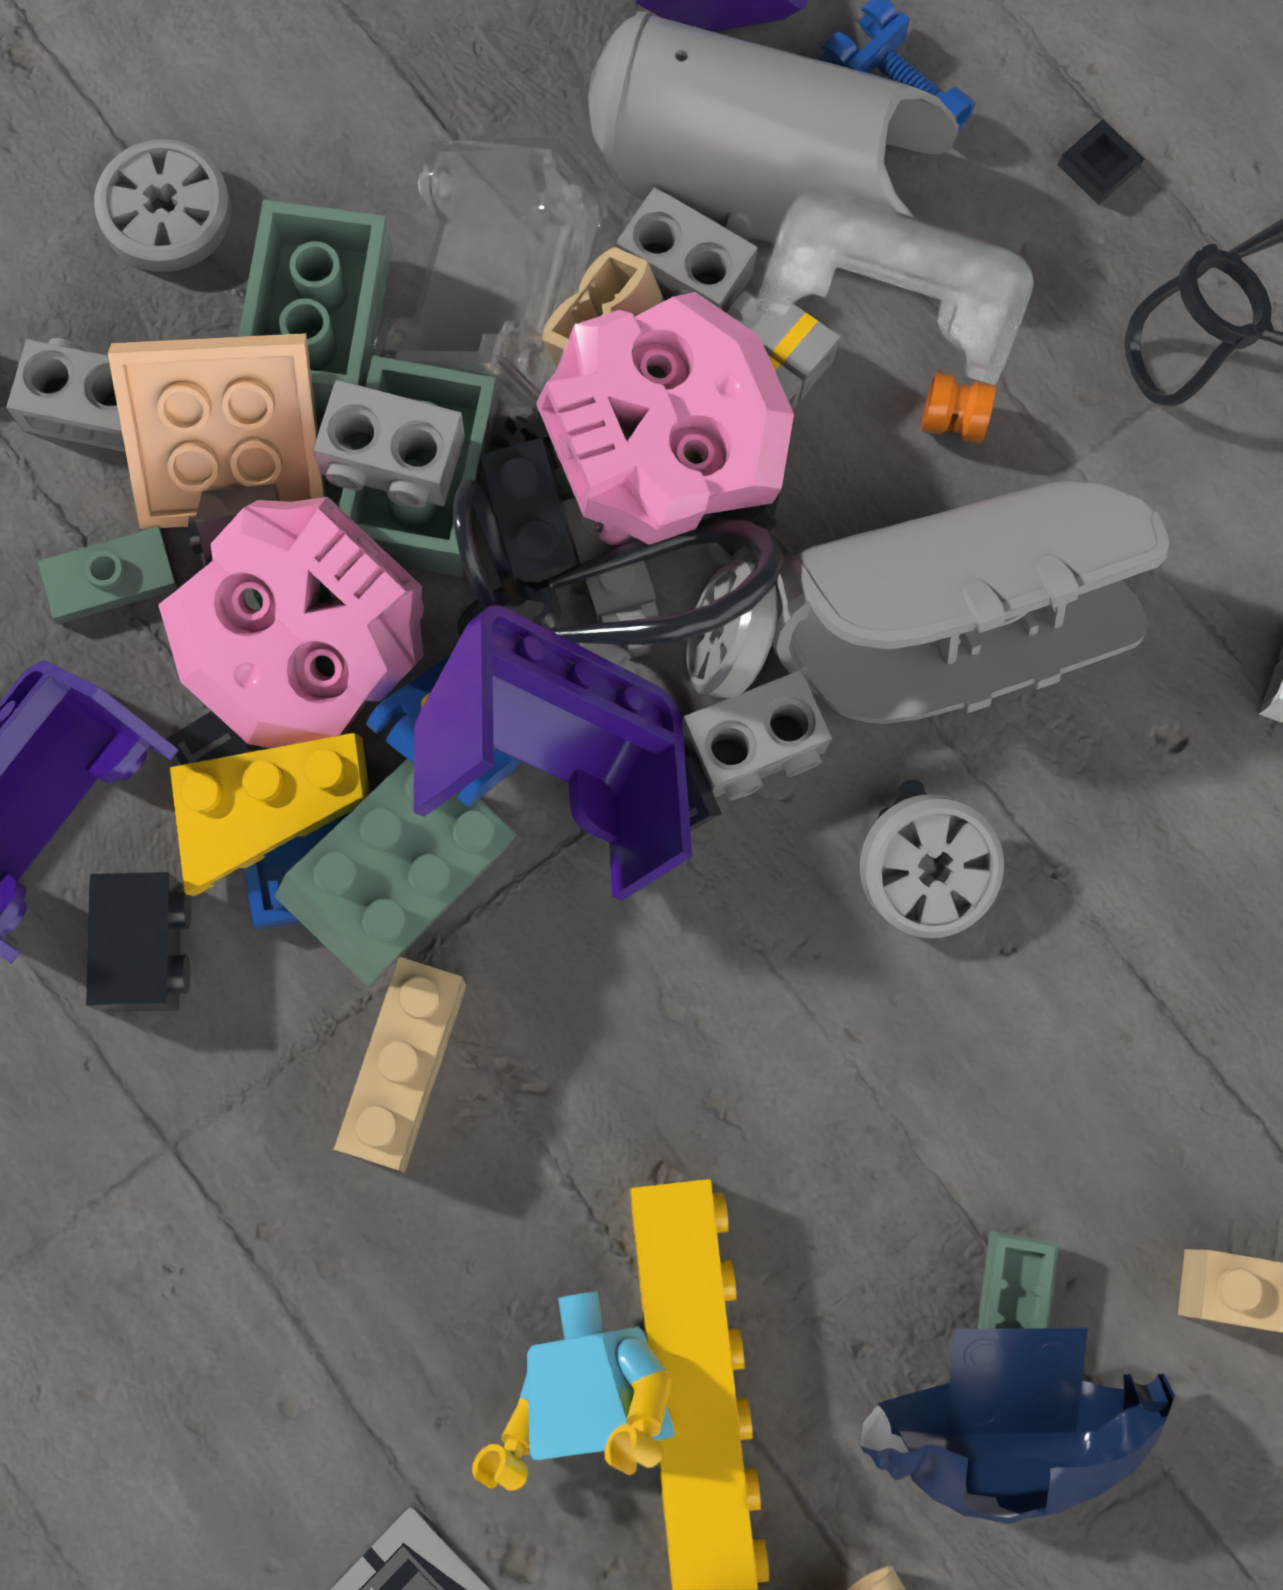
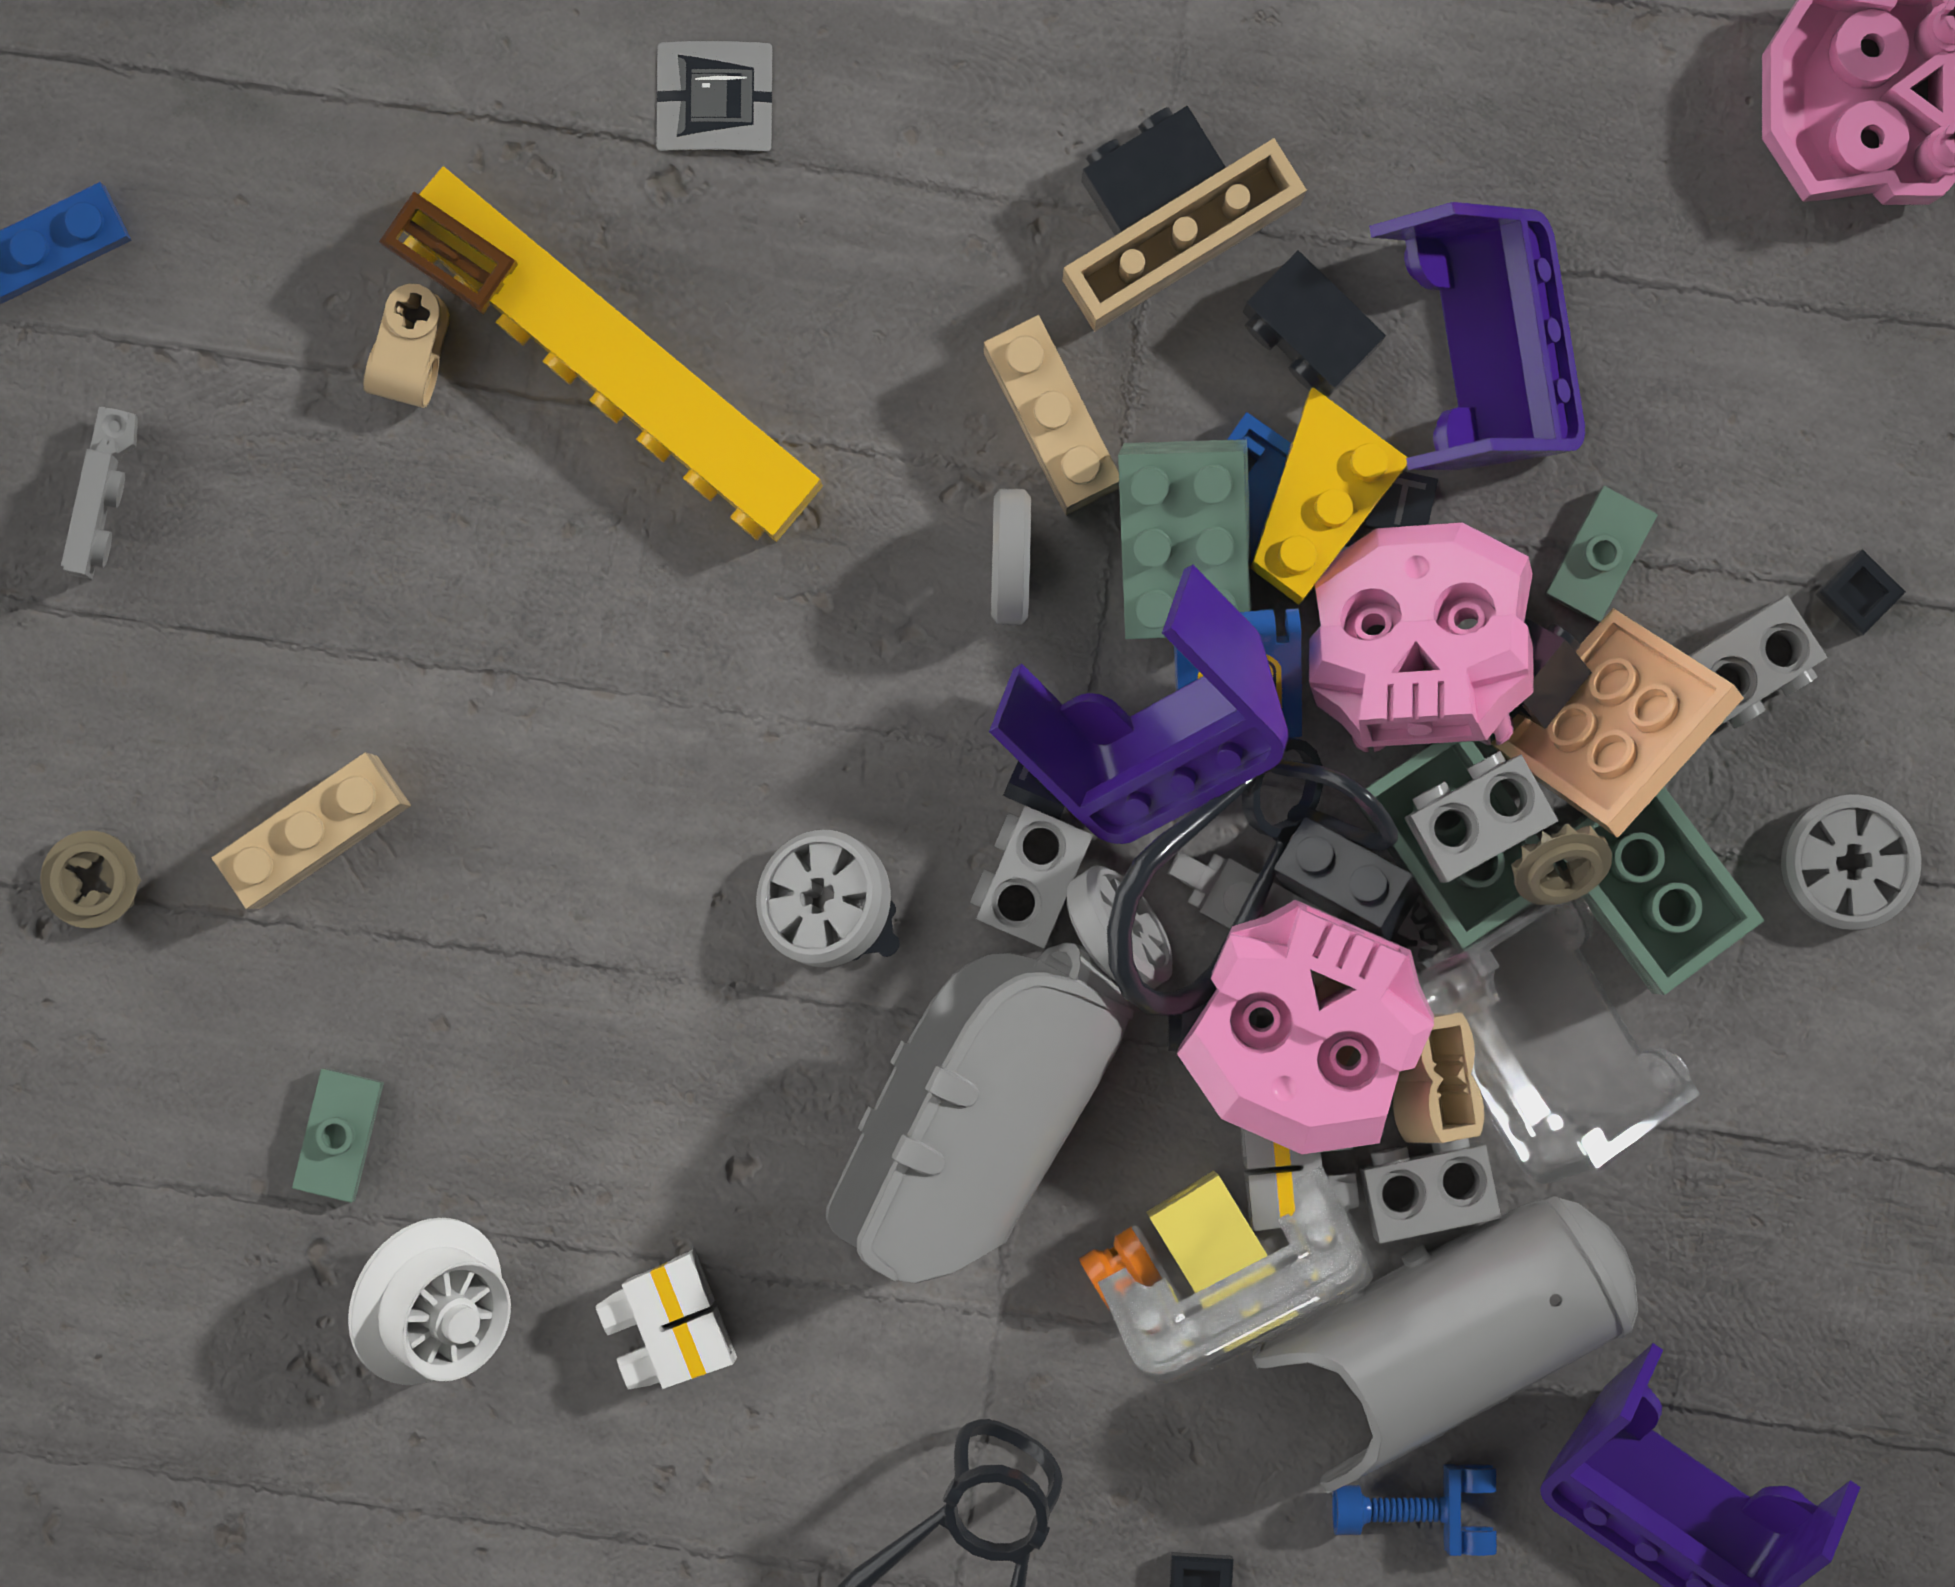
camera: 150 degrees right, 10 degrees up
medium azure torso [472,1291,675,1491] -> none
dark blue animal [860,1328,1175,1524] -> none
sand green plate [977,1231,1060,1329] -> none
none -> light grey wheel [991,488,1031,625]
none -> tan brick [1062,138,1307,332]
none -> black brick [1081,105,1226,236]
none -> light yellow piece [1147,1171,1274,1309]
none -> dark tan gear [1511,824,1612,905]

